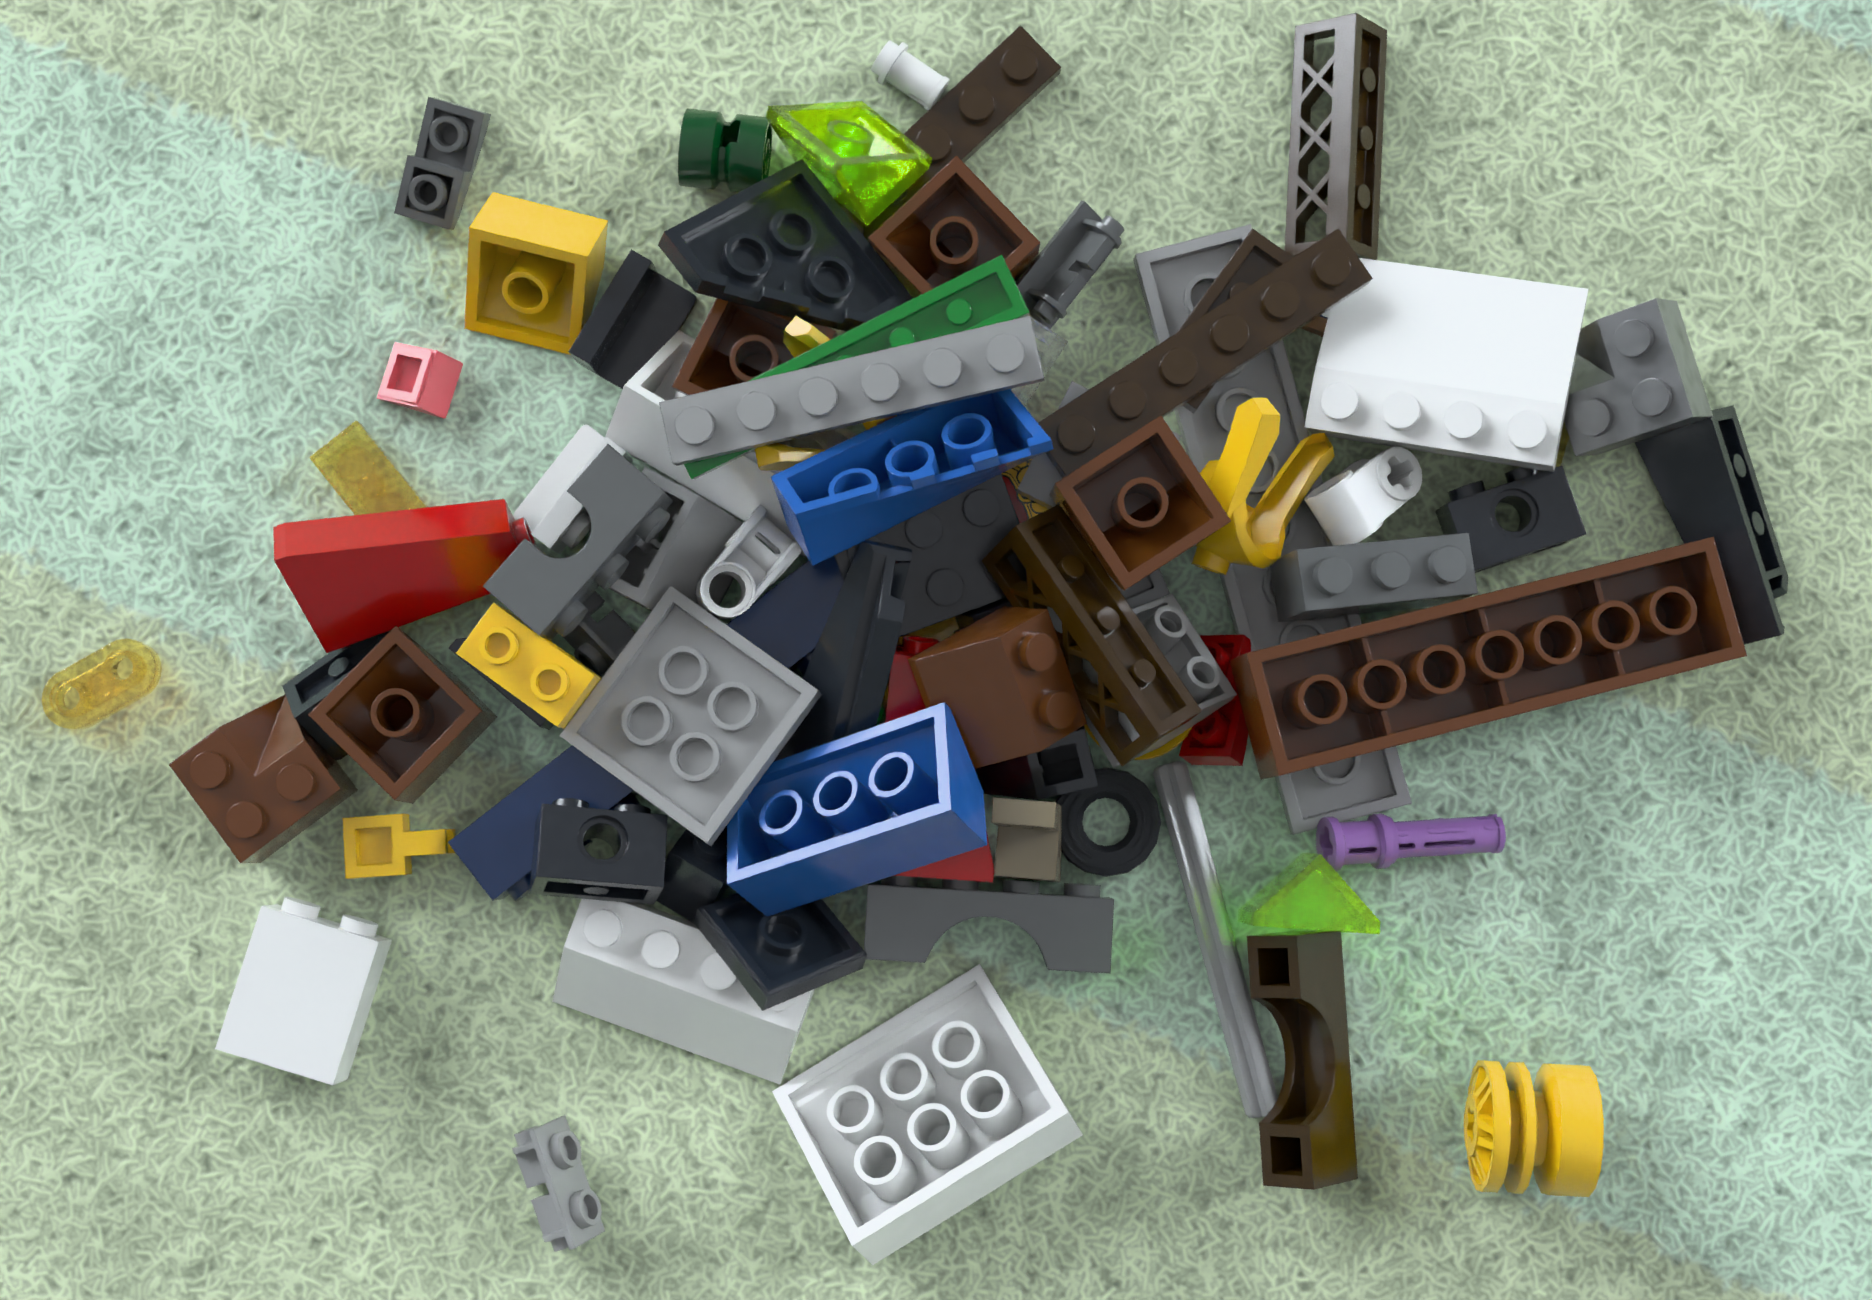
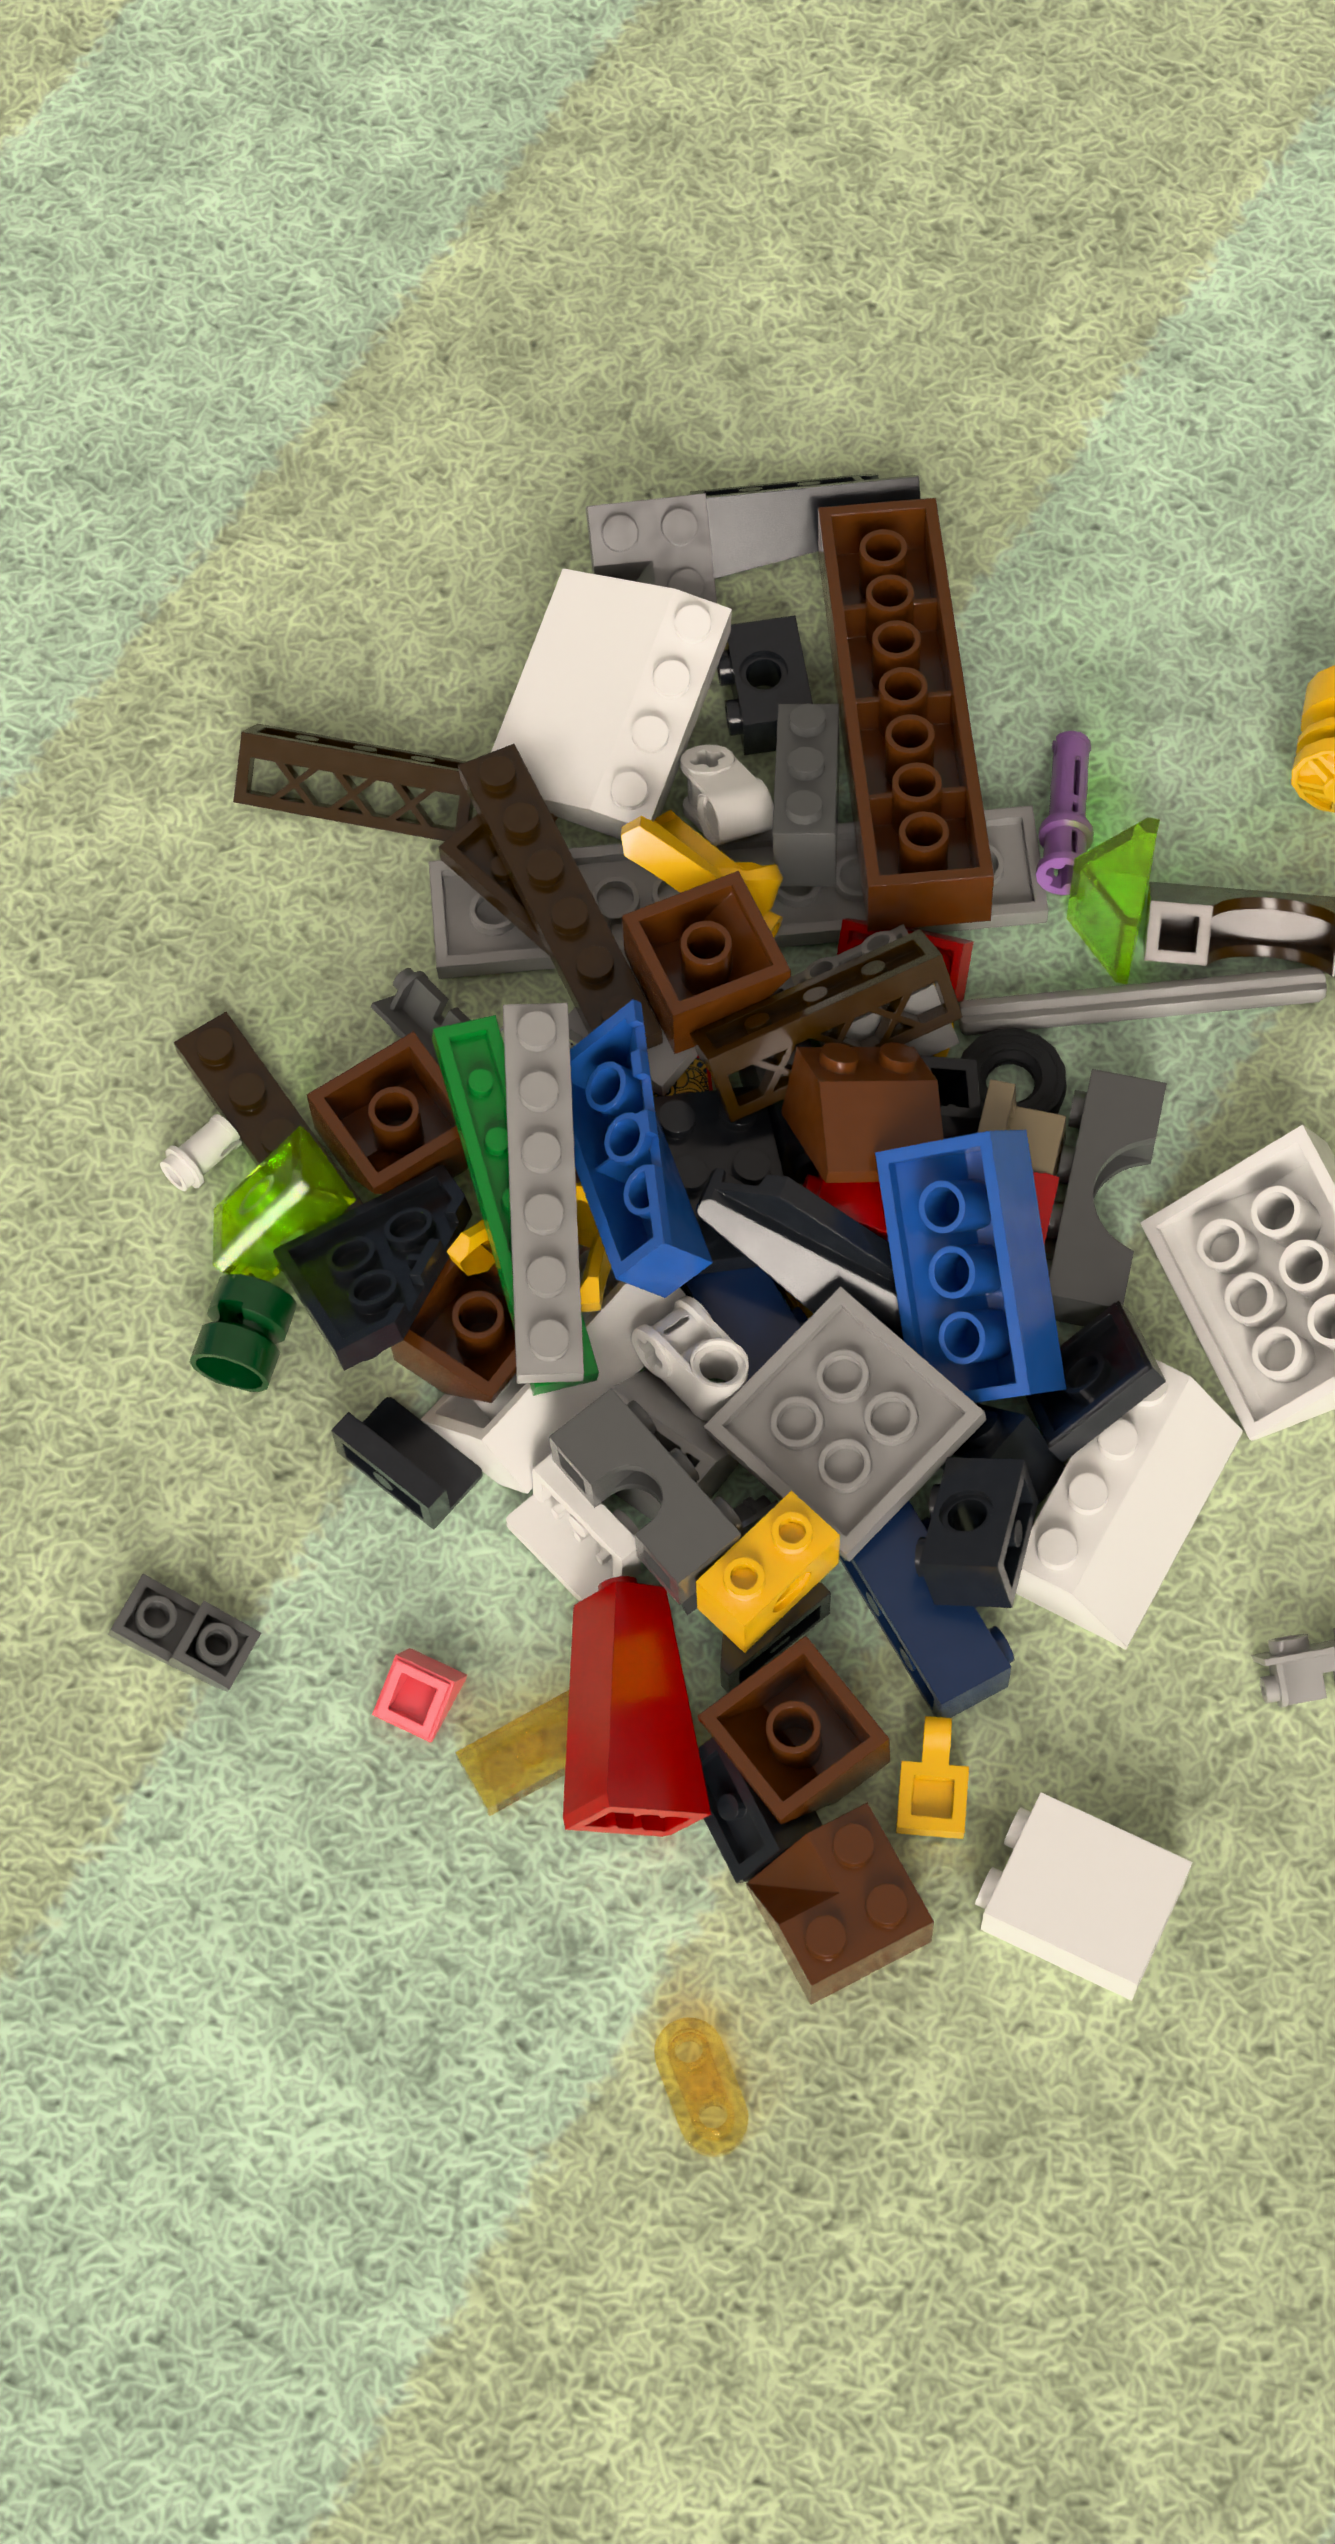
camera: 80 degrees left, 20 degrees down
yellow slope [464,192,608,355] -> none

